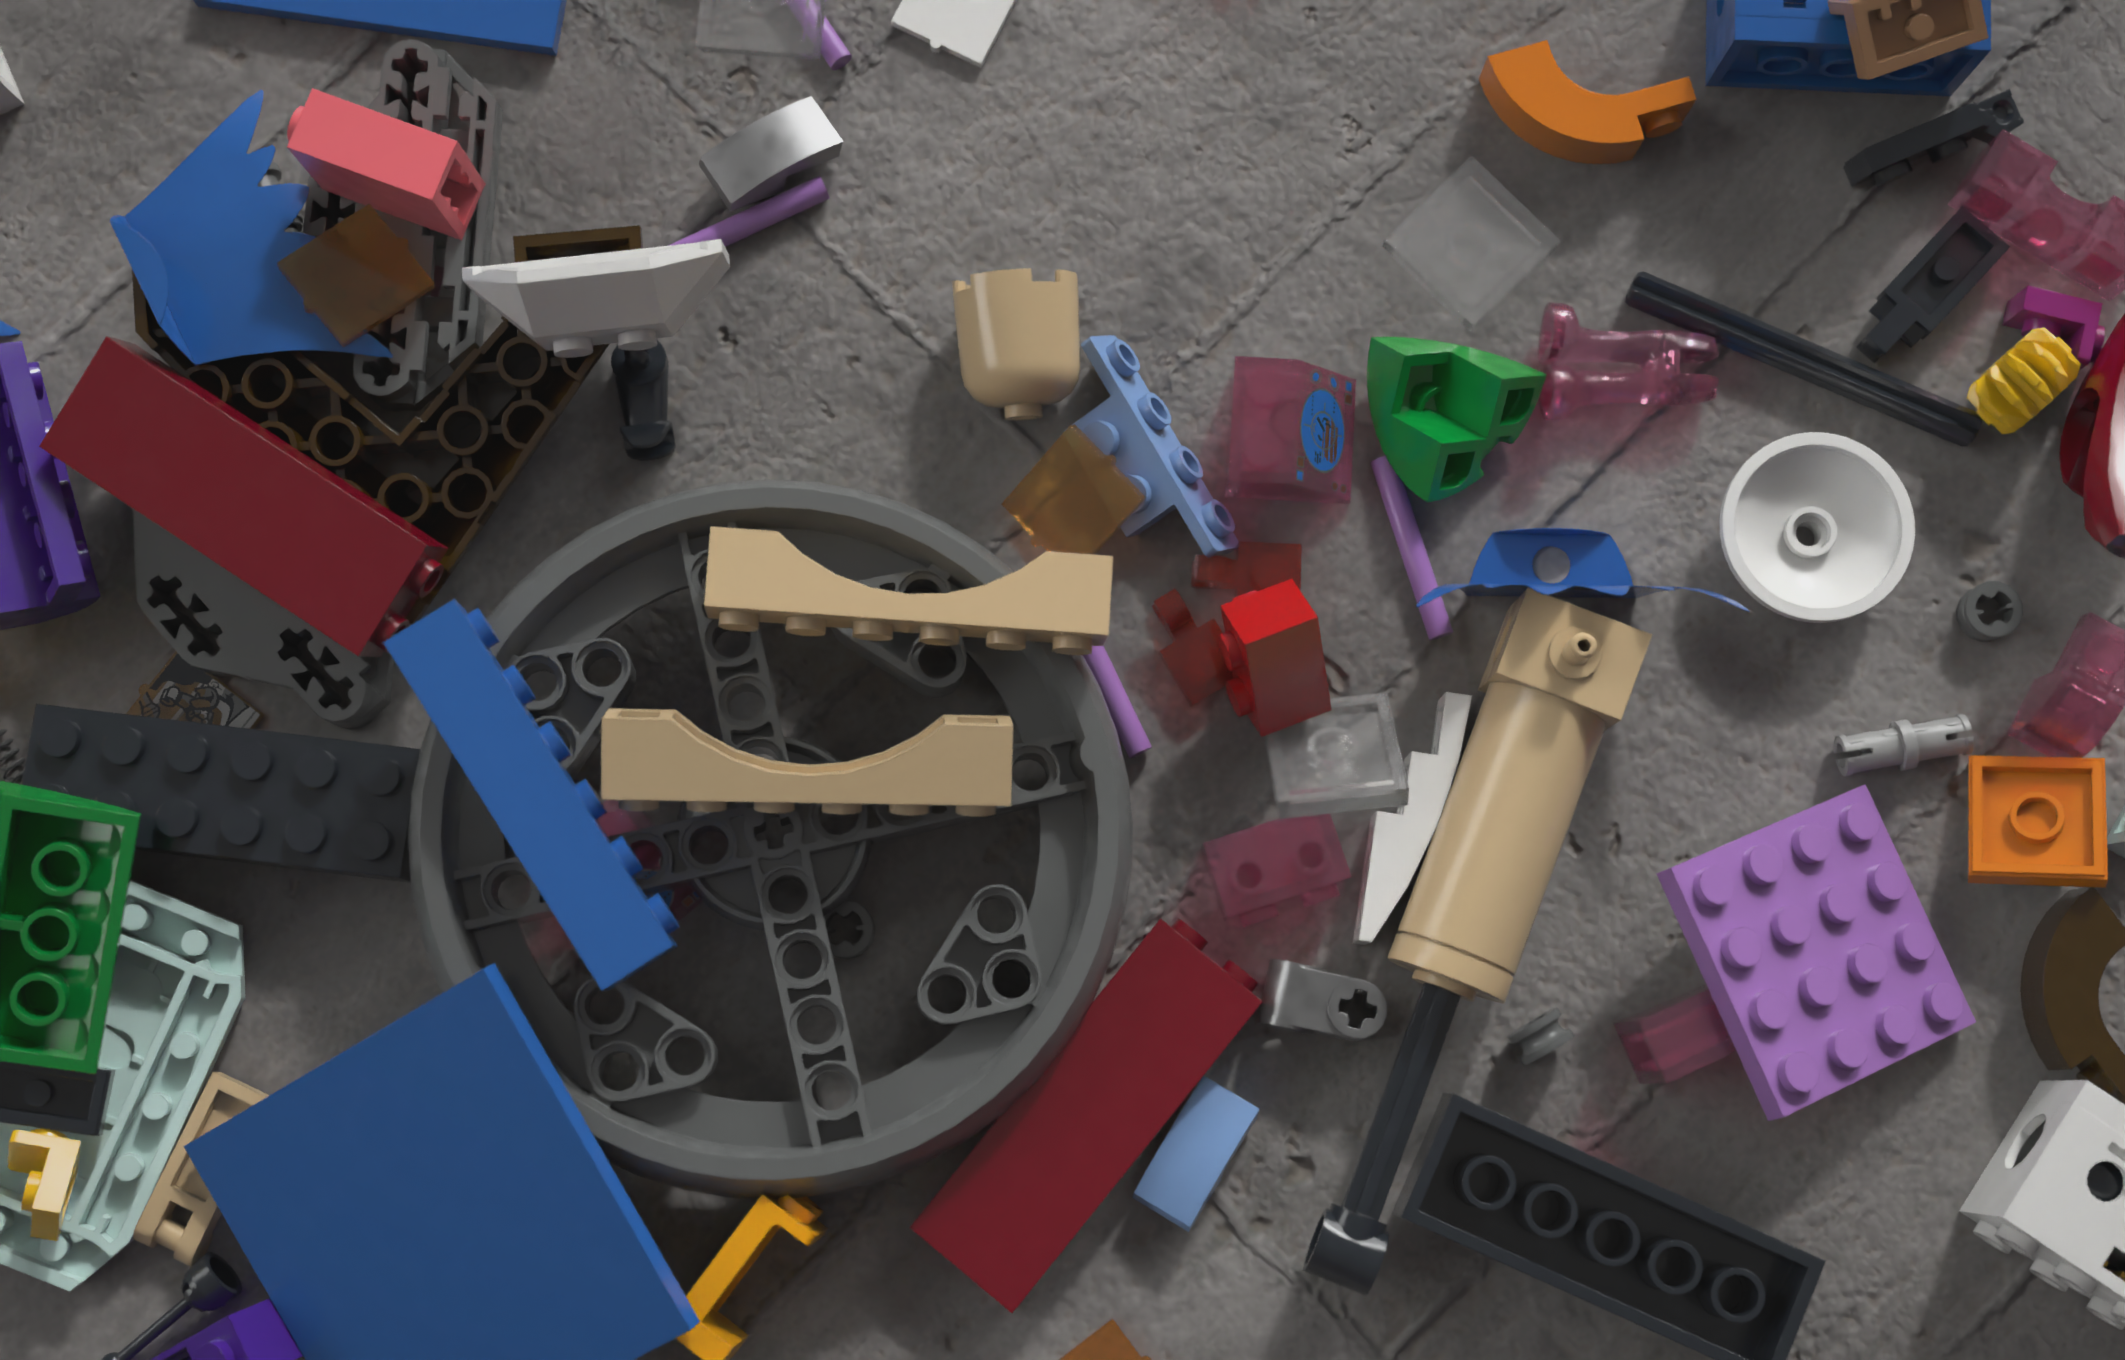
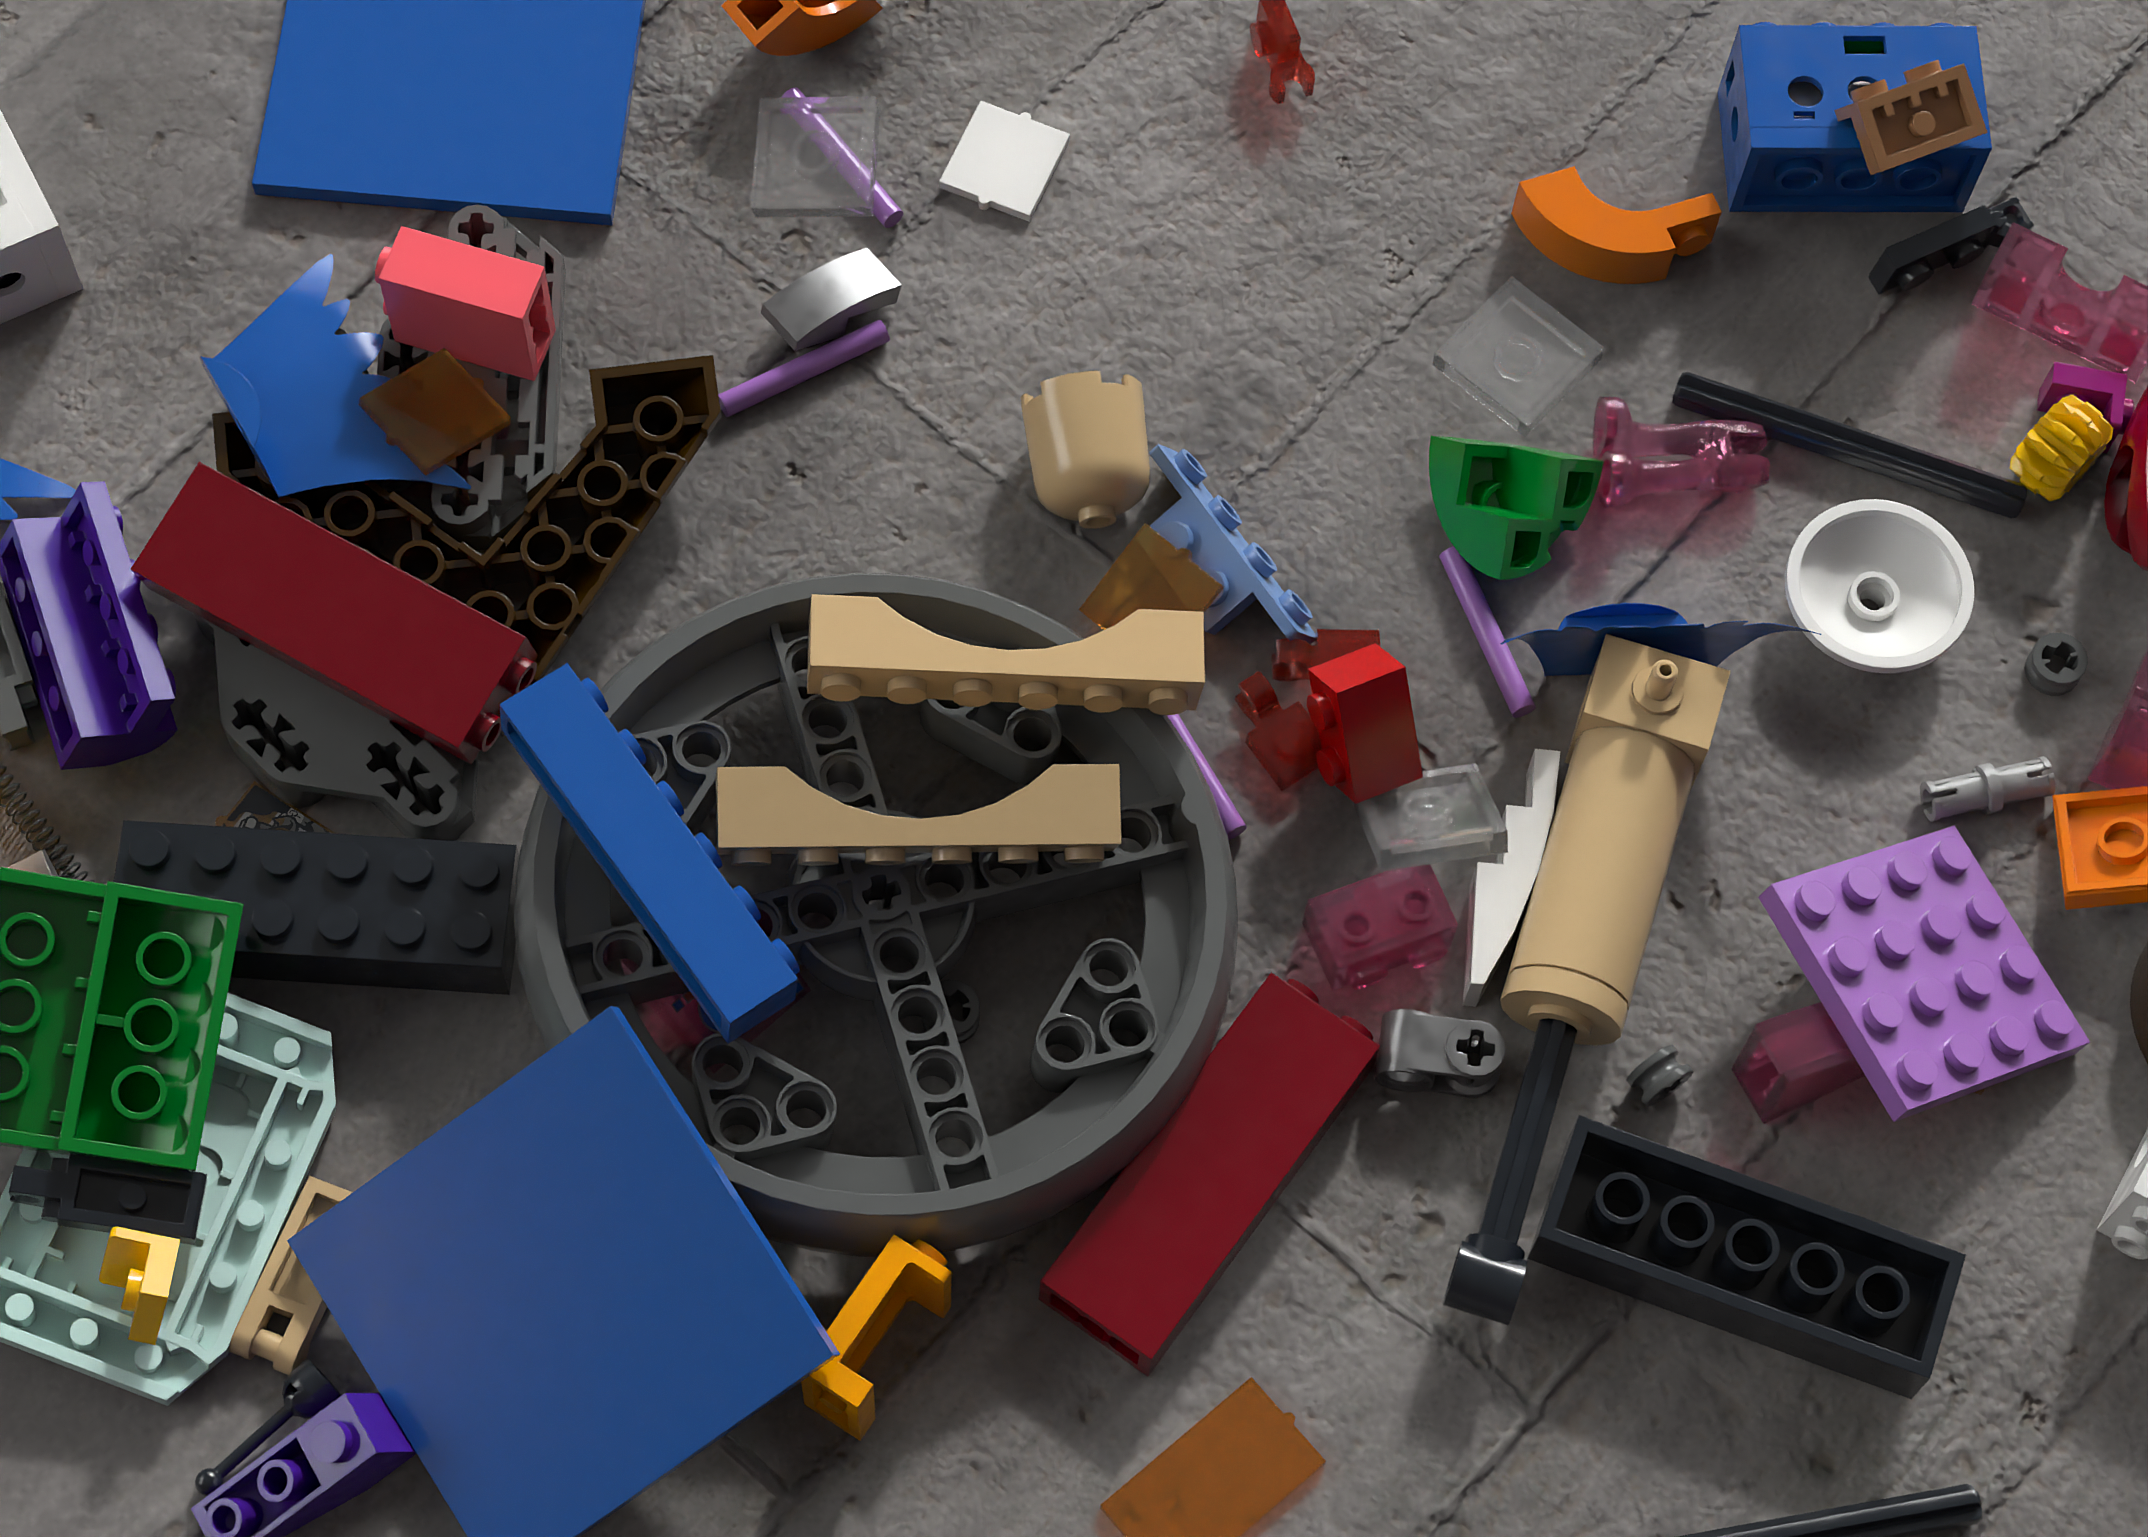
camera: 10 degrees left, 15 degrees down
white wedge [462,239,730,358] -> none
black piece [611,340,676,461] -> none
medium blue slope [1133,1076,1260,1232] -> none
clear pink slope [1224,356,1356,504] -> none
black hinge [1856,206,2010,364] -> none

